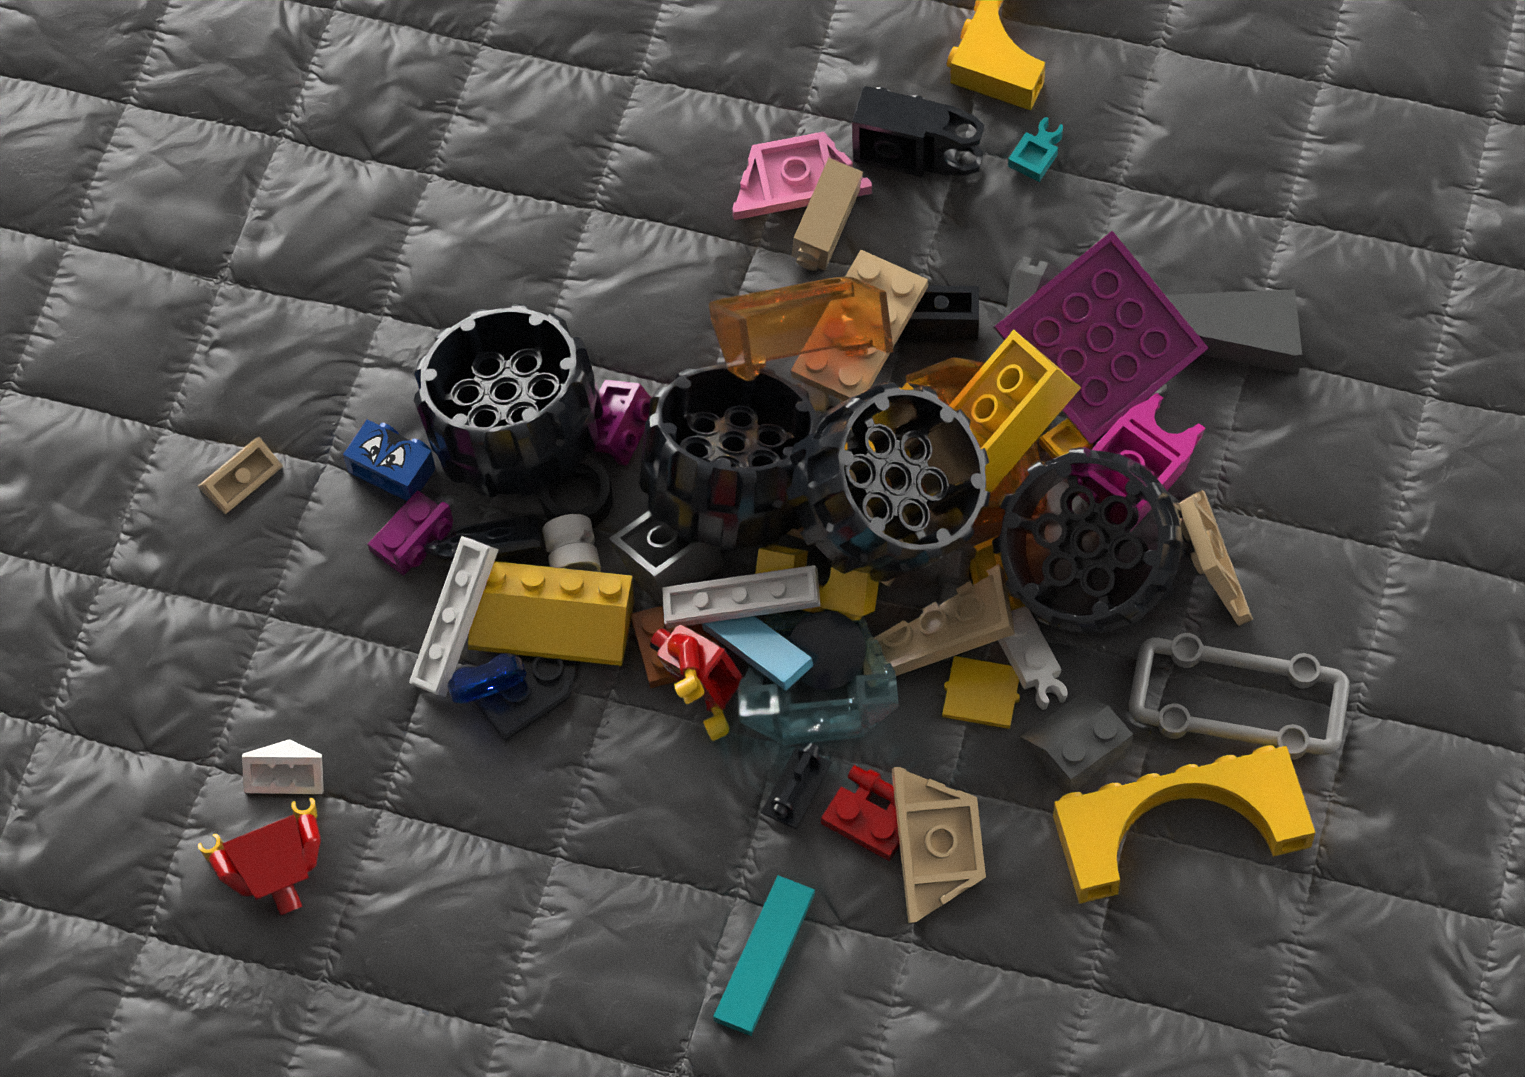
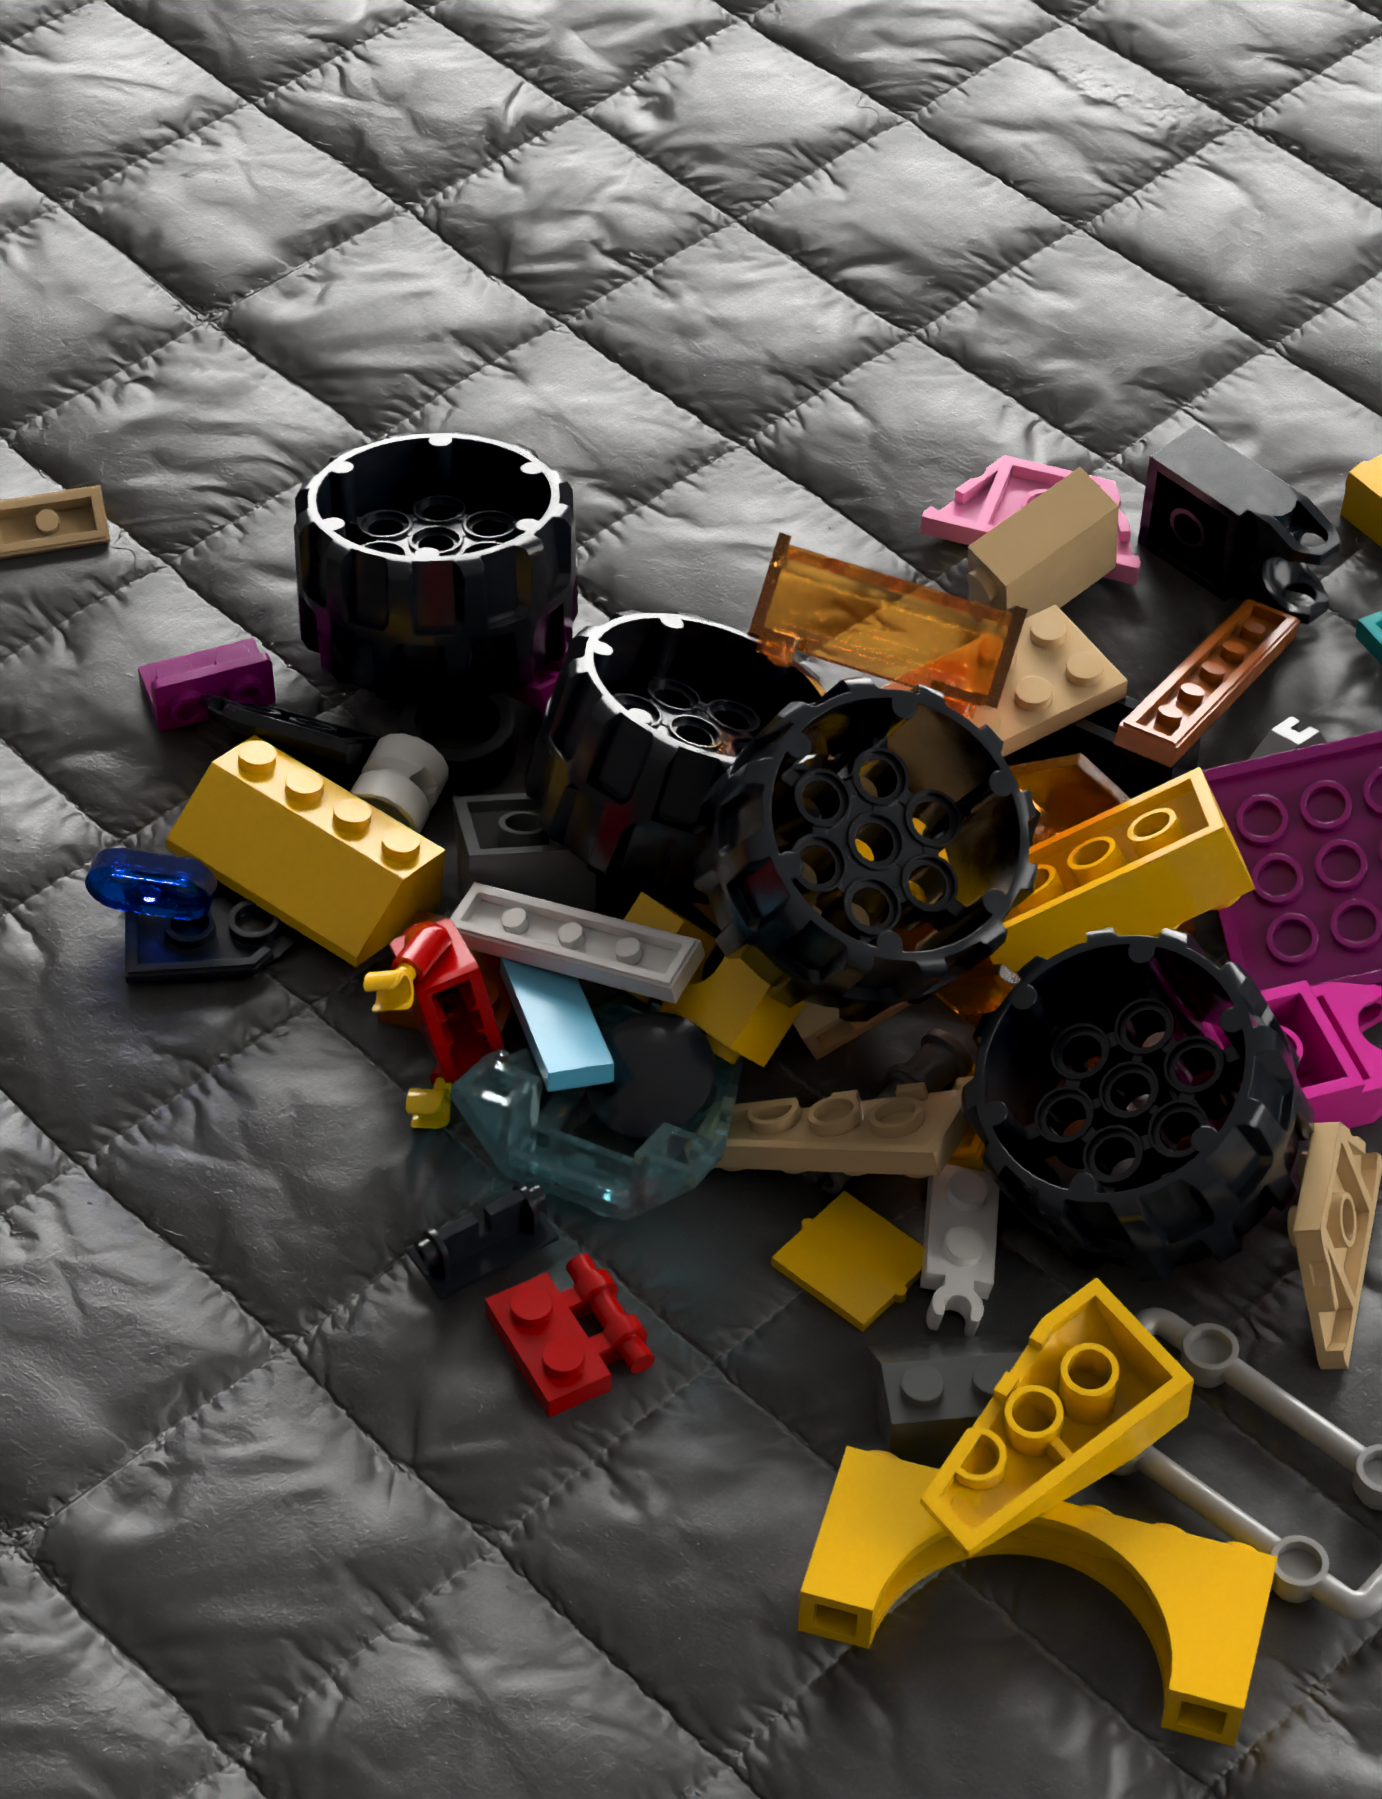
camera: 25 degrees right, 15 degrees down
blue brick [343,419,436,501] -> none
white tile [409,536,498,697] -> none
teal tile [713,875,815,1036] -> none
tan wing [892,767,986,923] -> none
none -> yellow wedge [920,1277,1194,1558]
none -> dark orange tile [1113,599,1301,767]

